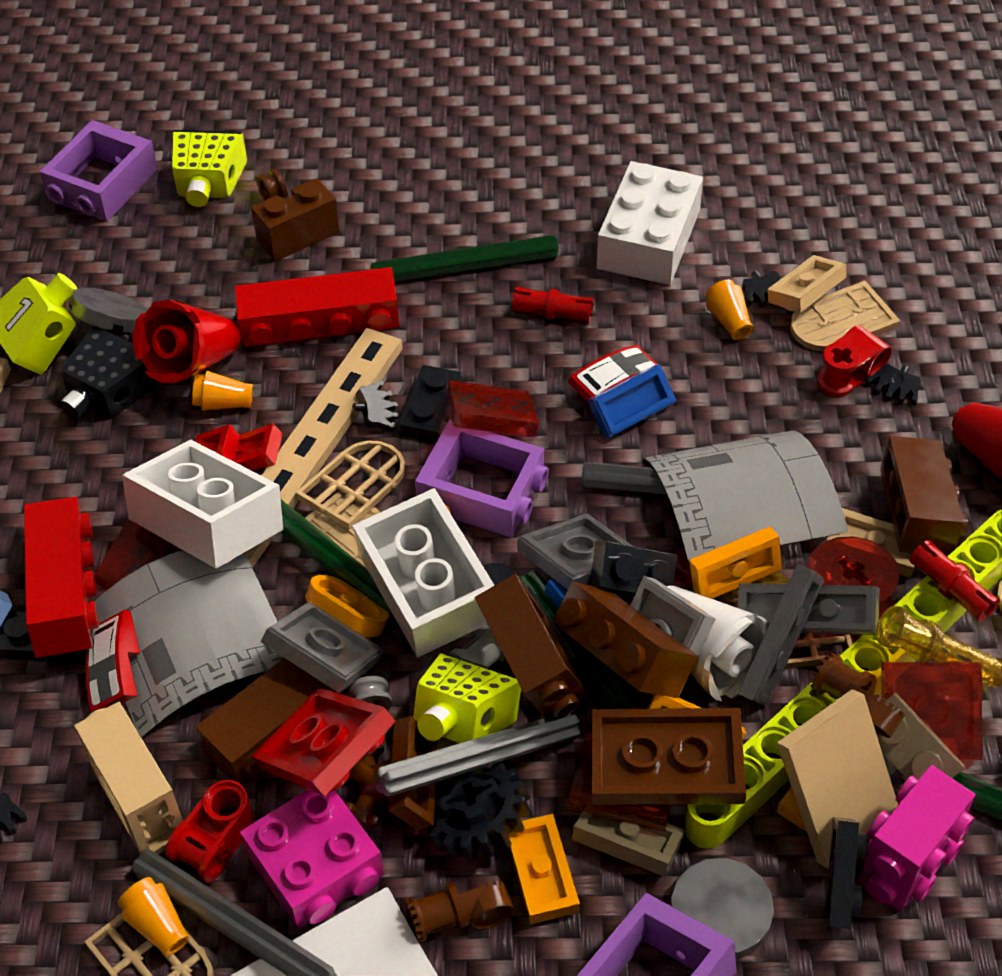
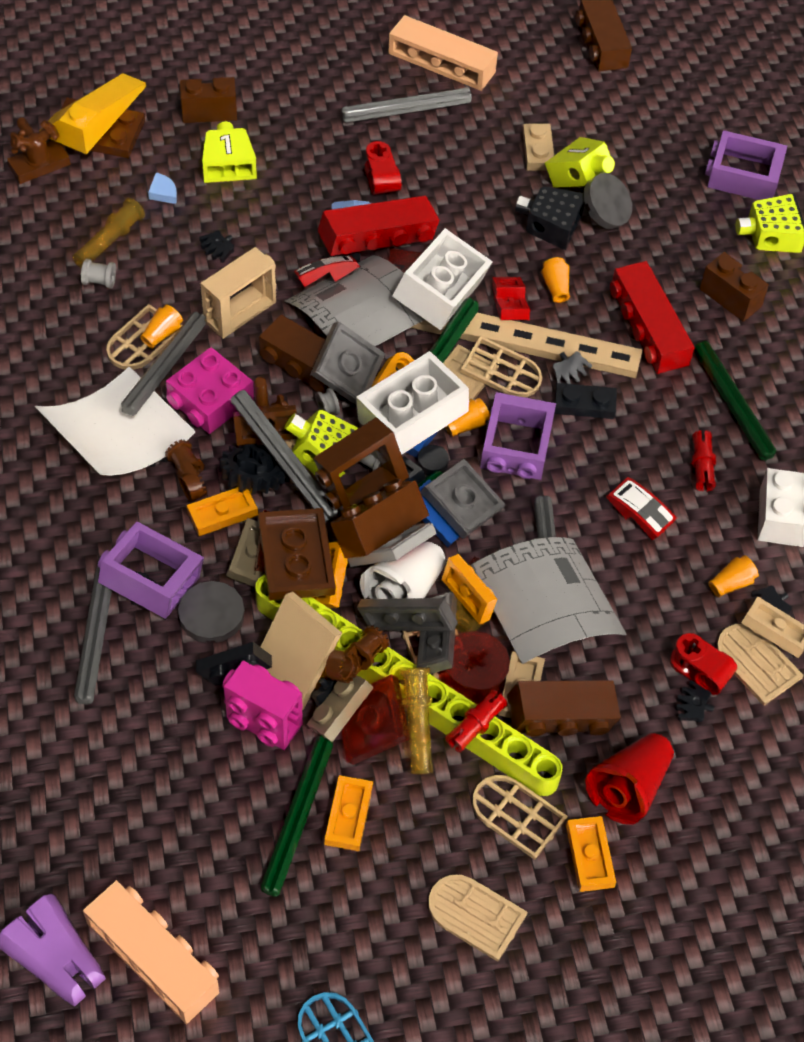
camera: 75 degrees right, 5 degrees up
red cone [132,300,241,383] -> none
red piece [165,780,255,883] -> none
red plate [251,687,396,796] -> none
reddish brown bush [256,169,288,201] -> none
clear red tile [446,380,539,438] -> none
blue tile [587,364,677,438] -> none
black plate [590,541,677,594] -> none

